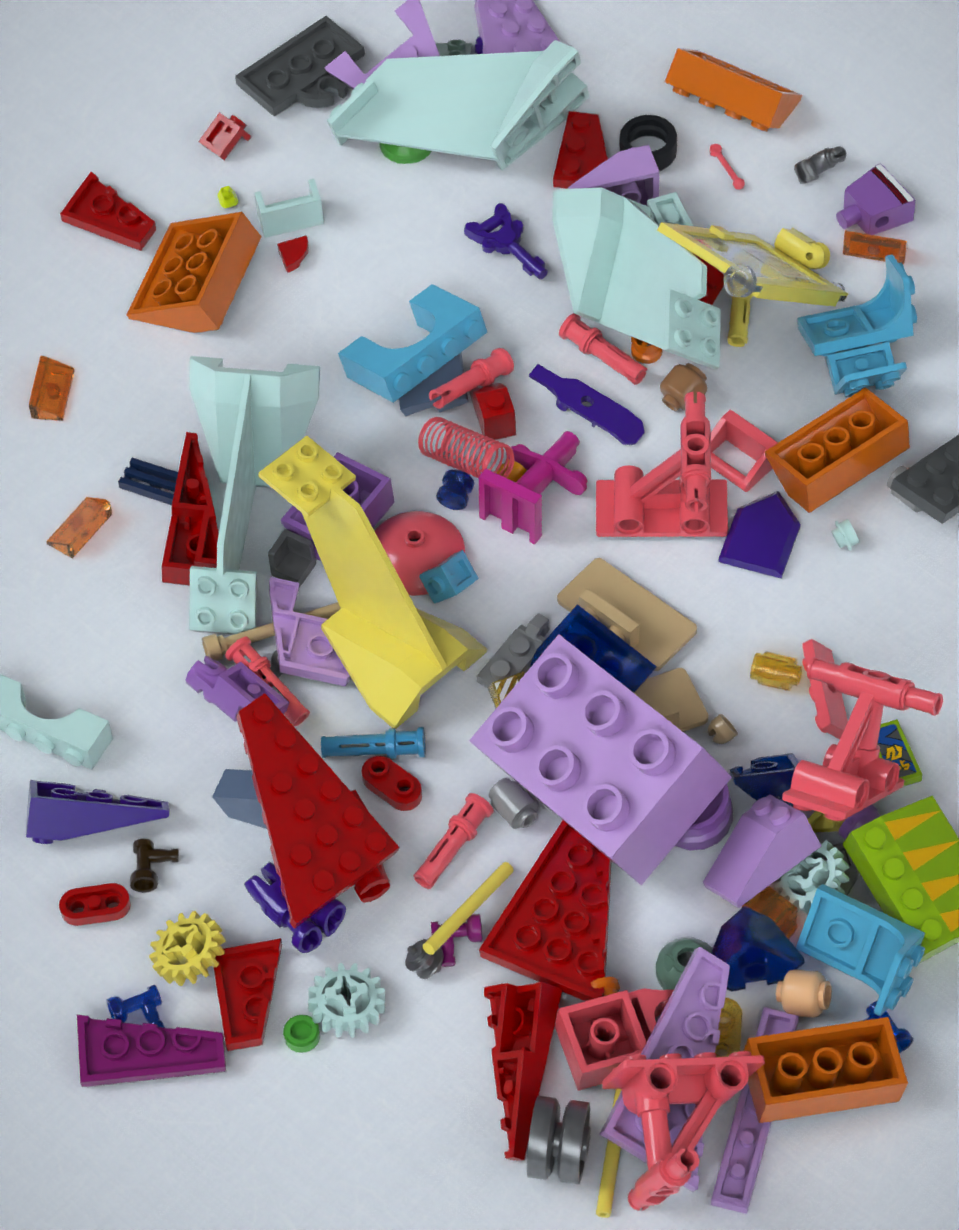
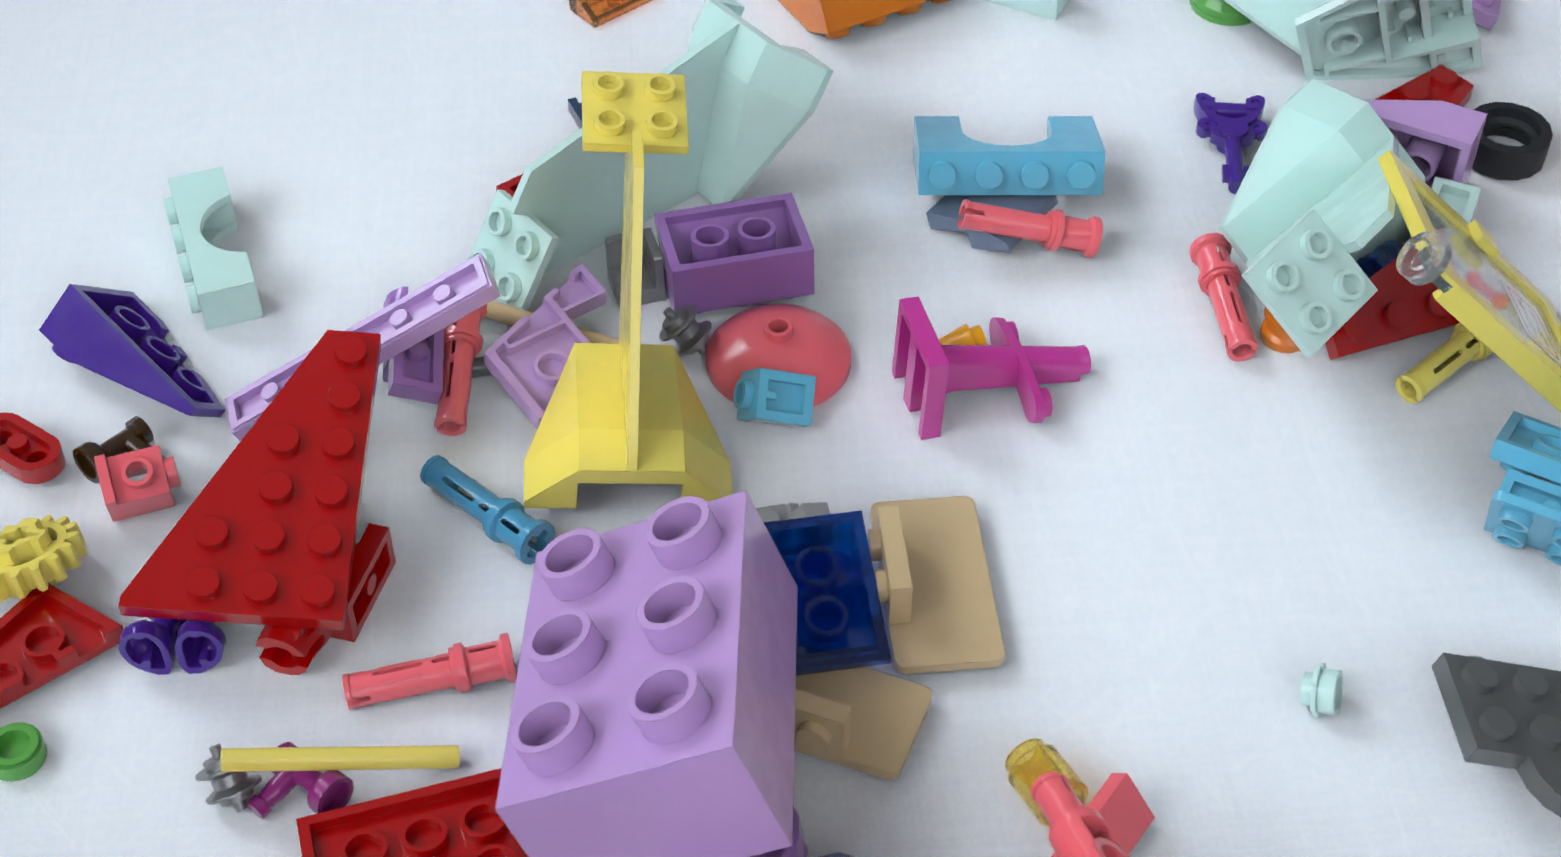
camera: 40 degrees right, 10 degrees down
clear orange slope [46,497,112,559] -> none
red tile [277,235,309,273] -> none
light aqua gear [308,963,385,1038] -> none
red plate [361,756,422,811] -> none
coral piece [418,417,514,478] -> none
clear blue wheel [436,470,475,510] -> none
red slope [469,382,516,440] -> none
dark purple piece [529,364,645,445] -> none
coral plate [596,392,728,537] -> none
medium nougat head [660,363,707,412] -> none
tan hinge [708,713,738,744] -> none
coral tile [711,409,778,492] -> none
dark purple tile [718,491,801,579] -> none
orange slope [765,387,910,513] -> none
none -> coral brick [94,445,181,522]
none -> lavender tile [225,253,500,441]

